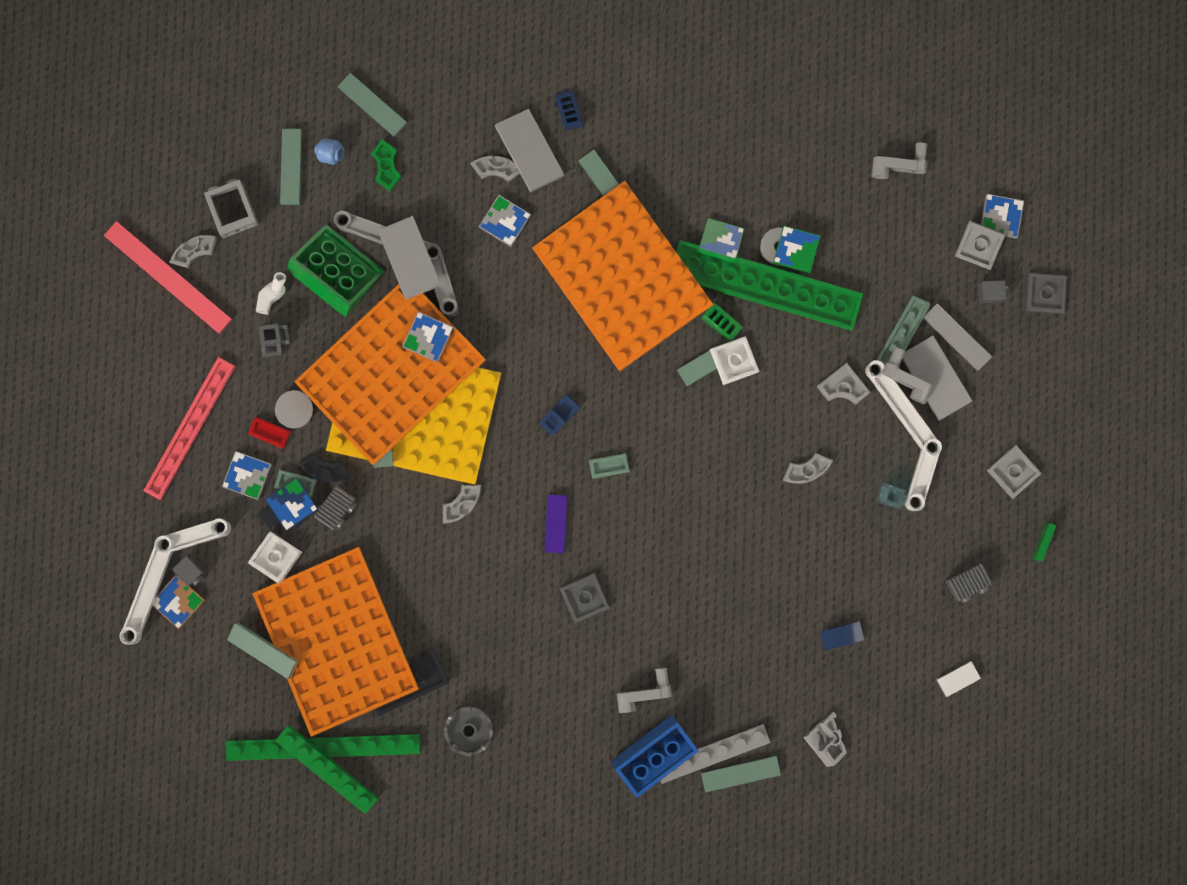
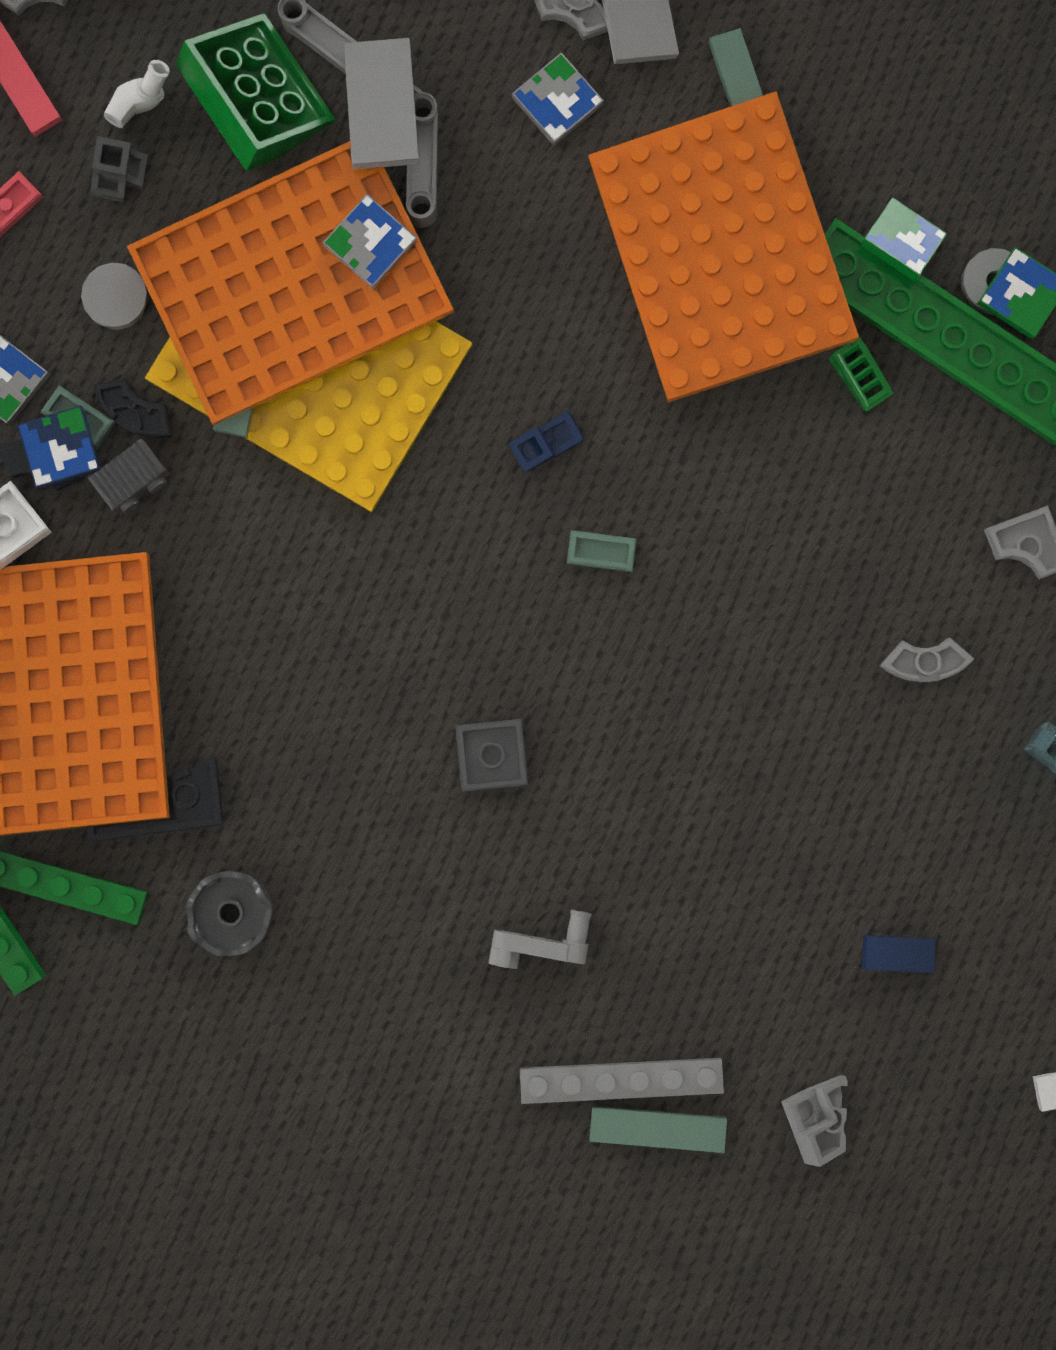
camera: 15 degrees right, 0 degrees up
red tile [248,417,291,449] -> none
light grey tile [443,485,481,524] -> none
dark purple tile [545,495,567,553] -> none
blue slope [610,715,699,798] -> none
sand green tile [677,350,717,386] -> none
white tile [710,336,759,385] -> none

